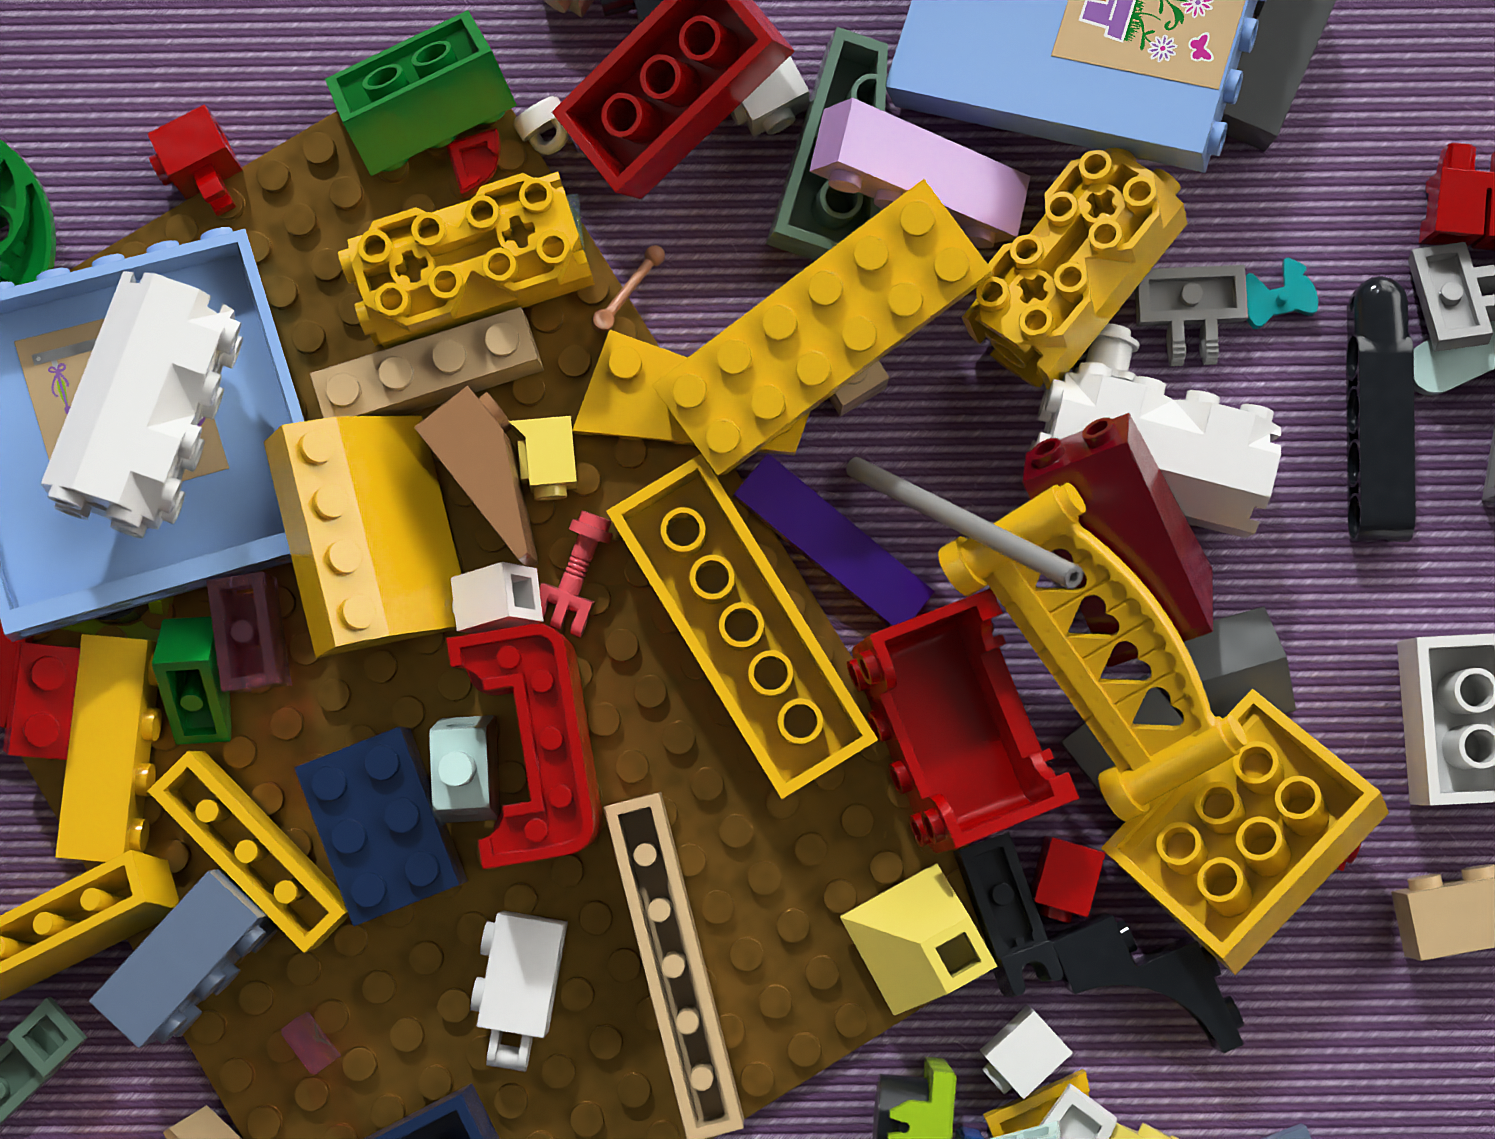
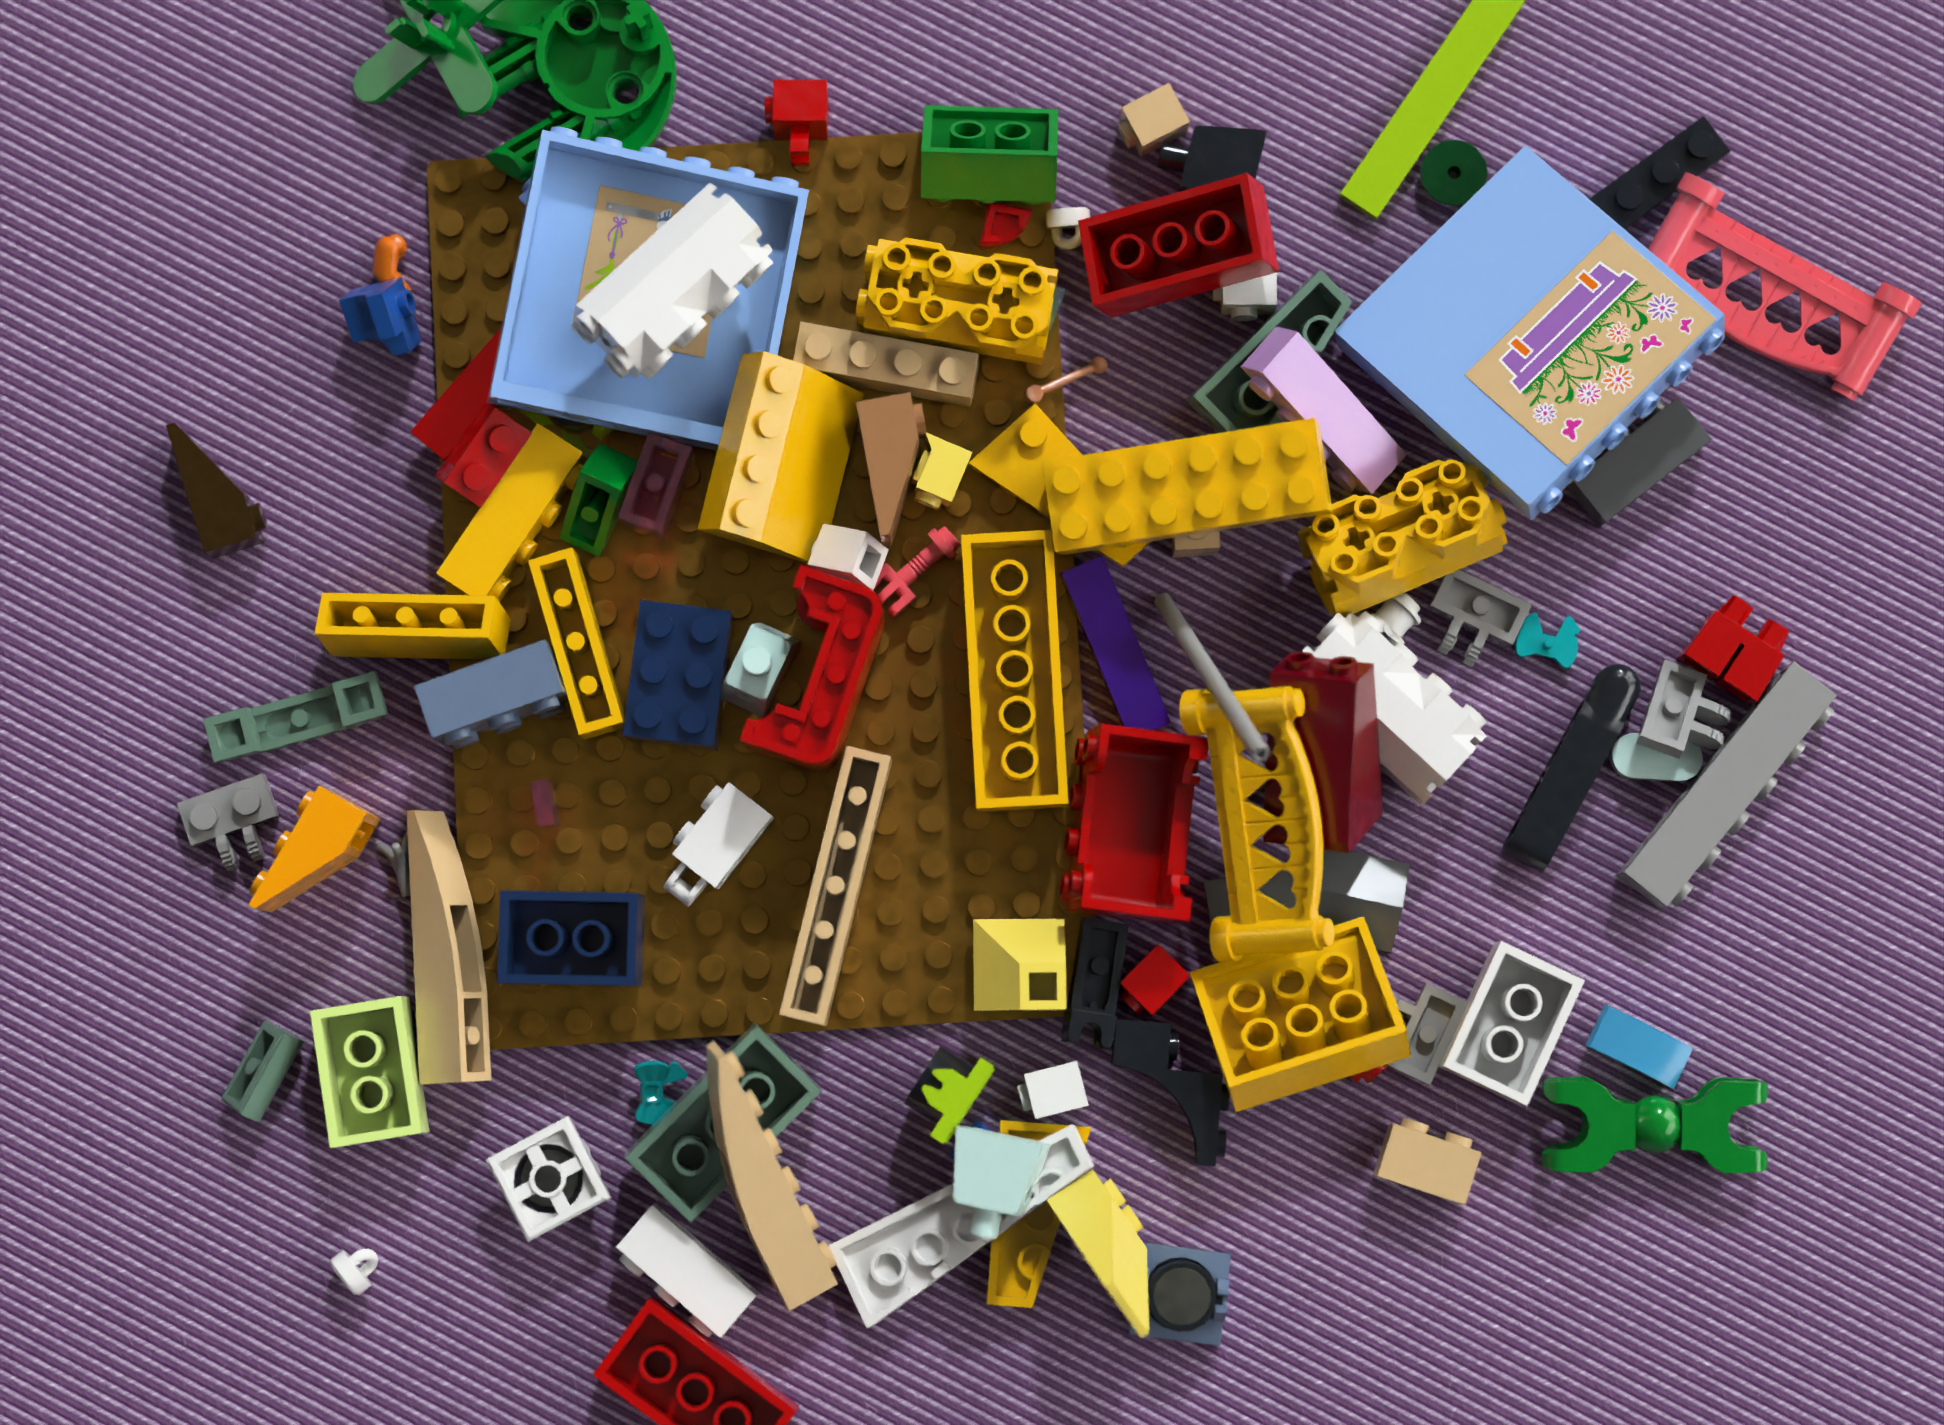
camera: 30 degrees right, 0 degrees up
none -> light grey hinge [1387,983,1468,1085]

